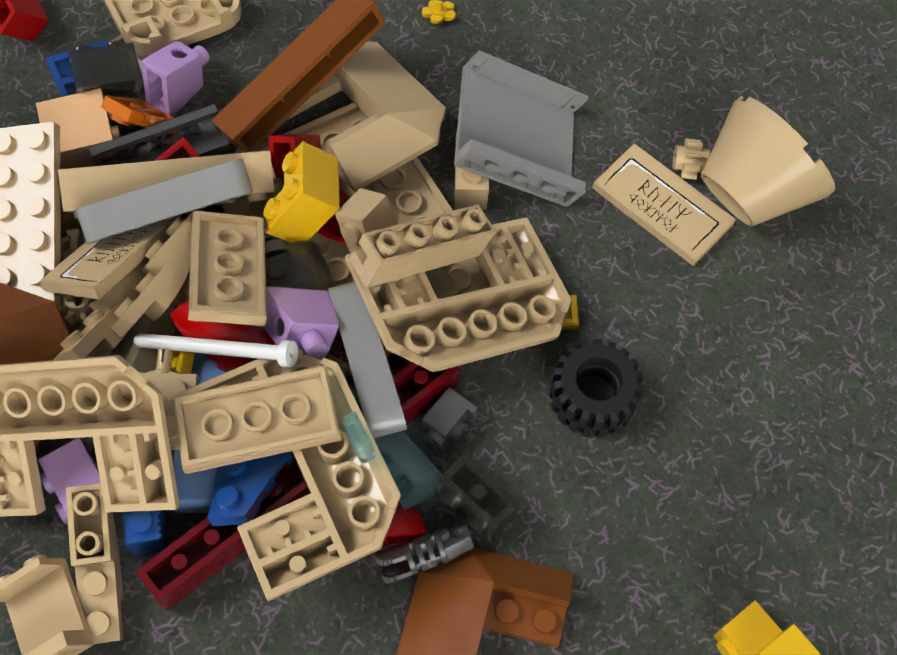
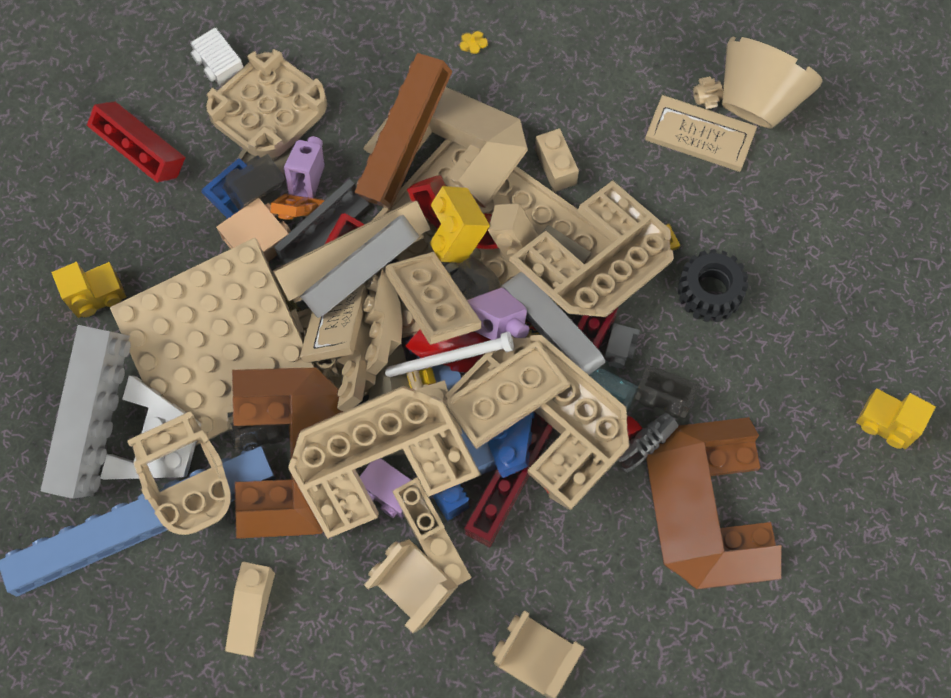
camera: 15 degrees left, 5 degrees up
clear light blue tile [342,411,376,464] -> none
tan brick [349,204,496,288] -> none
light grey panel [454,50,588,206] -> none

